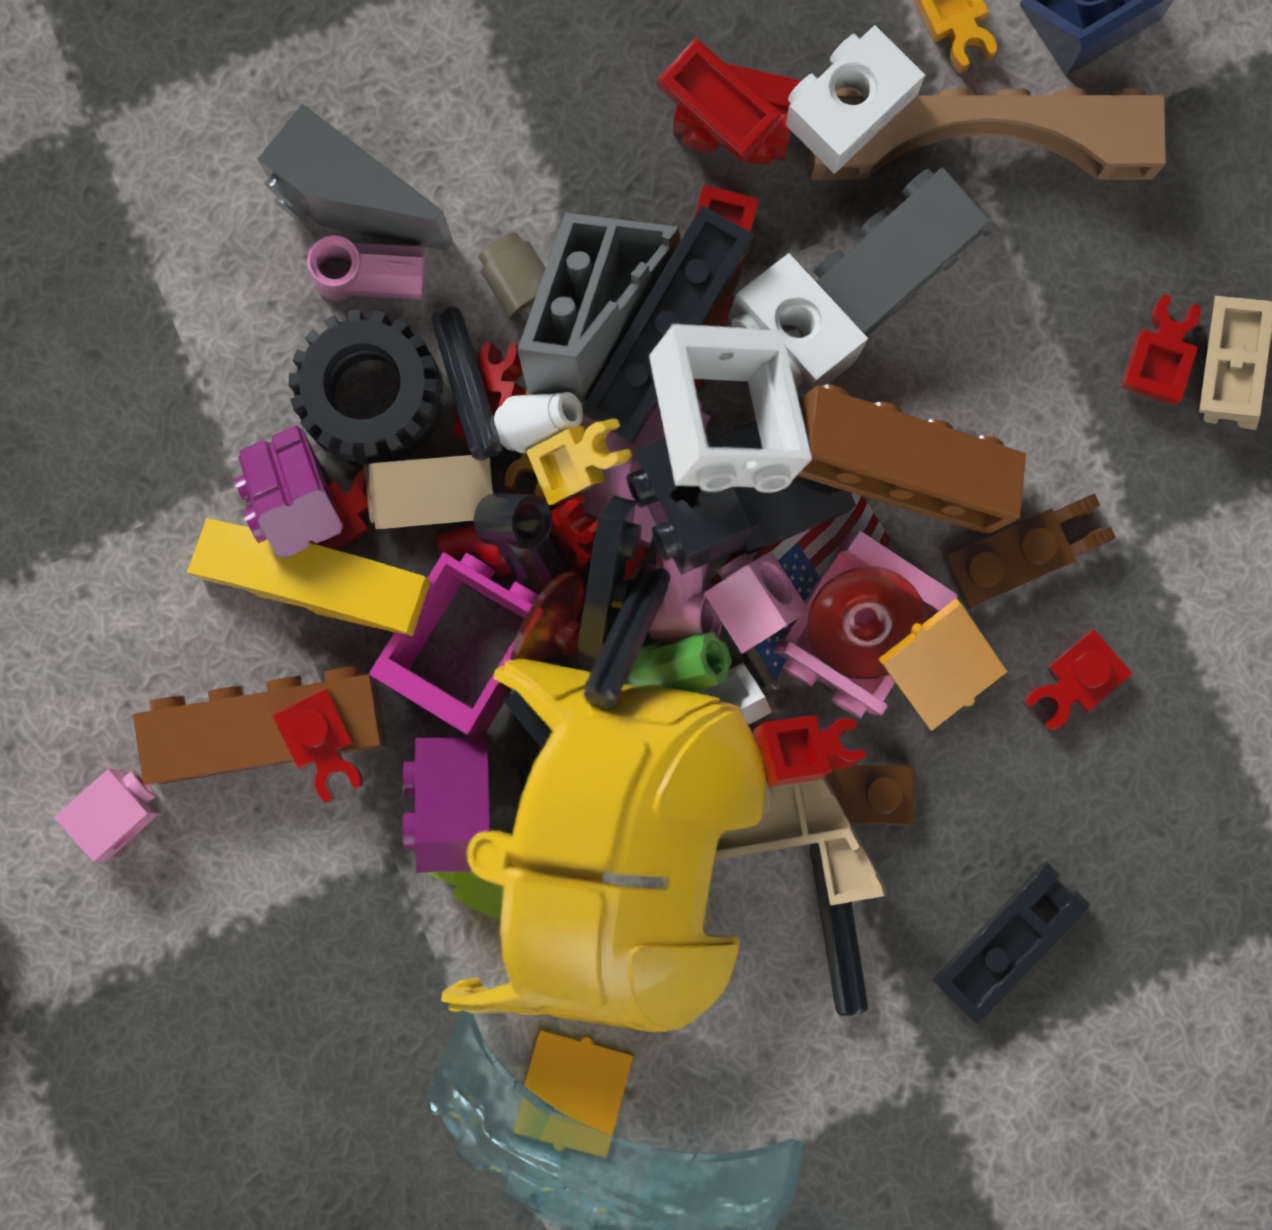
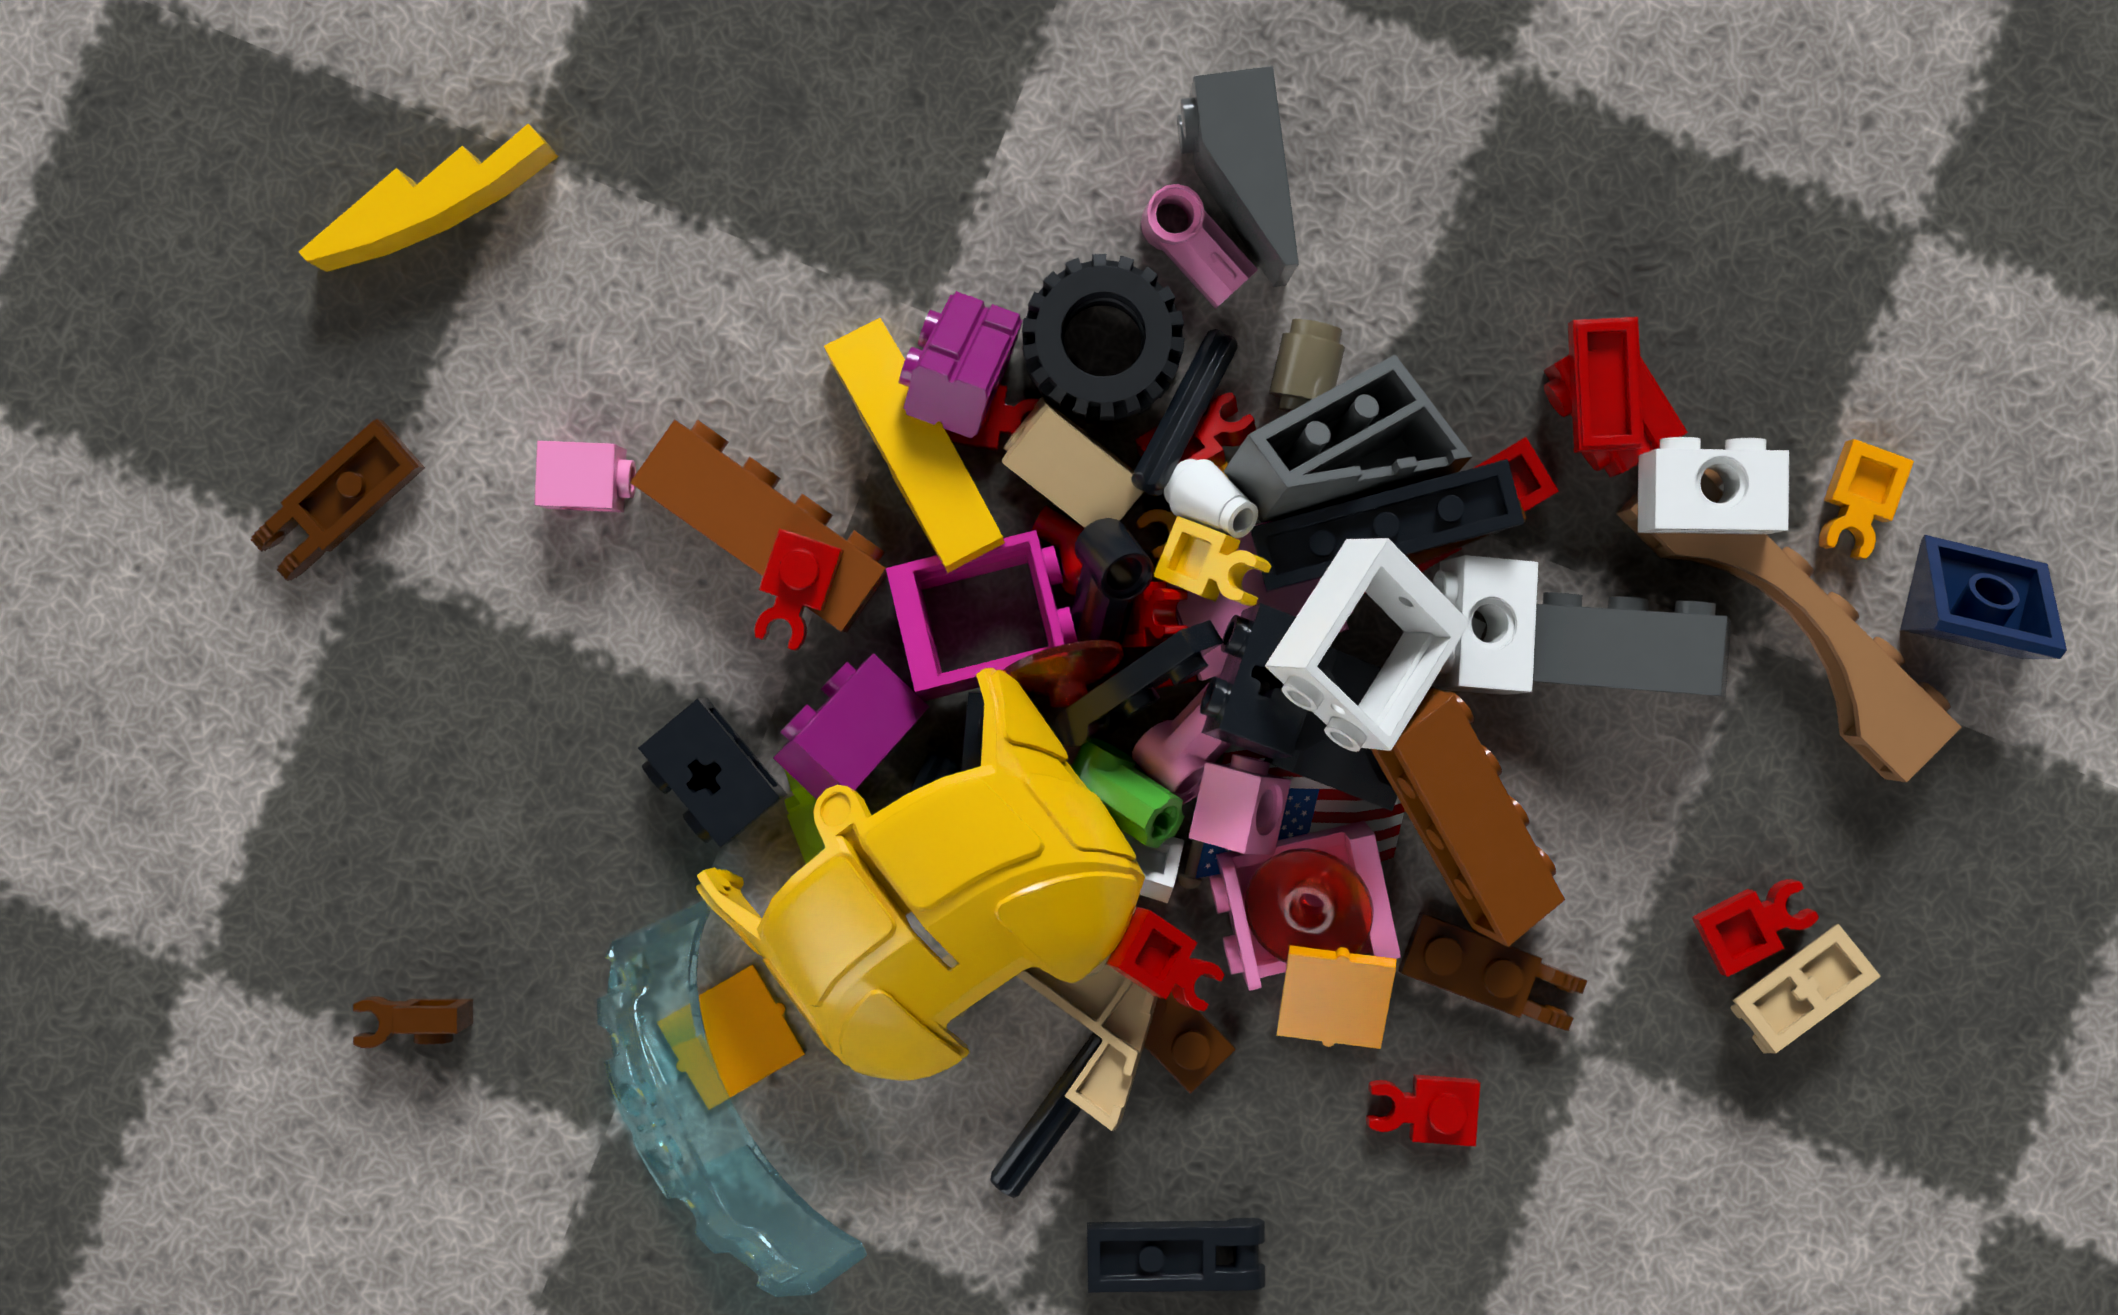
camera: 40 degrees right, 5 degrees up
black axle [583,563,671,710] -> none
none -> black brick [638,698,788,848]

